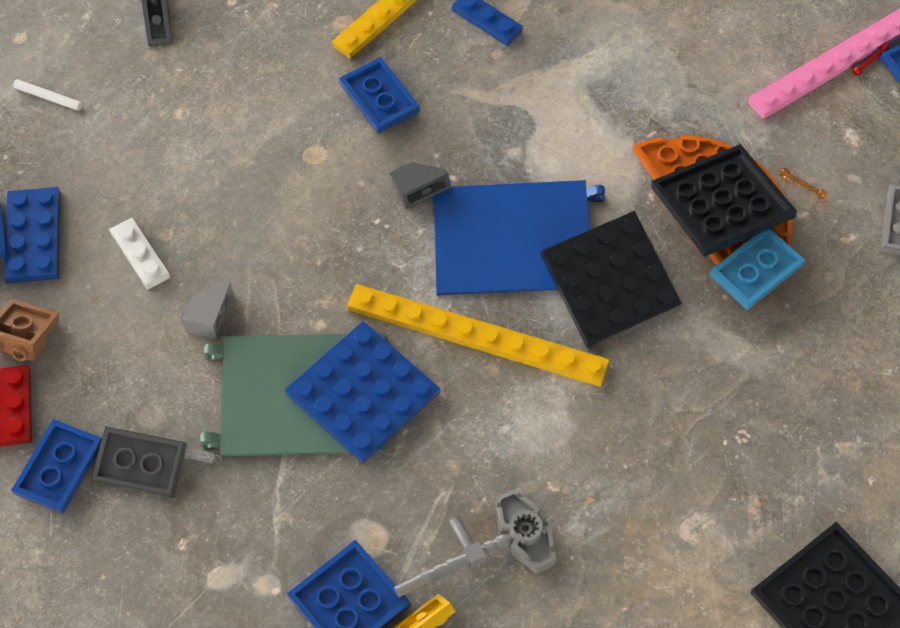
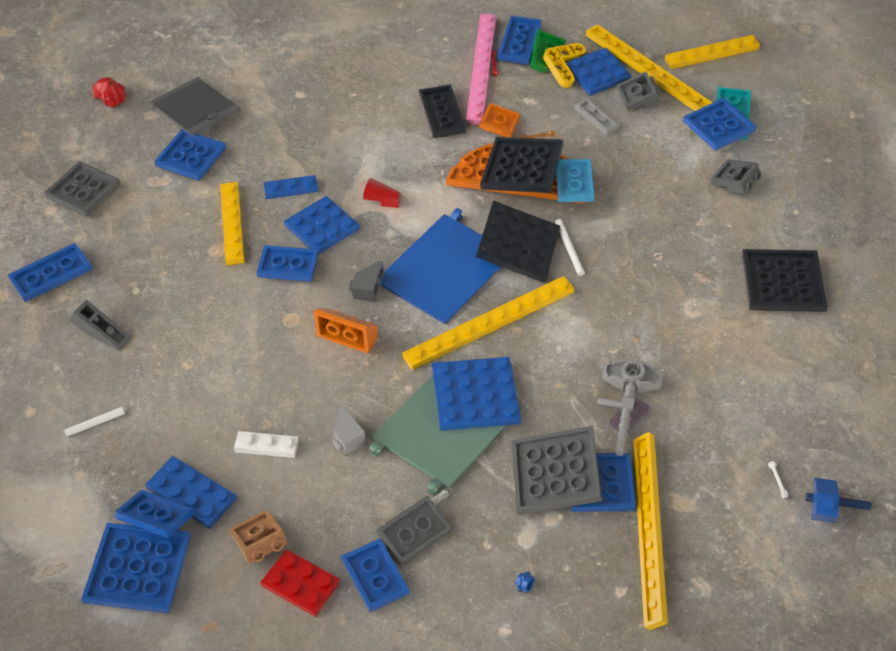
camera: 50 degrees left, 10 degrees down
none -> blue plate [284,195,360,254]
none -> orange slope [314,308,378,354]
none -> red slope [363,178,401,208]
none -> black plate [419,84,466,138]
none -> orange plate [479,103,521,138]
none -> dark grey plate [512,426,602,515]
none -> blue plate [516,571,535,593]
none -> white bar [555,219,585,276]
none -> tile [609,397,649,432]

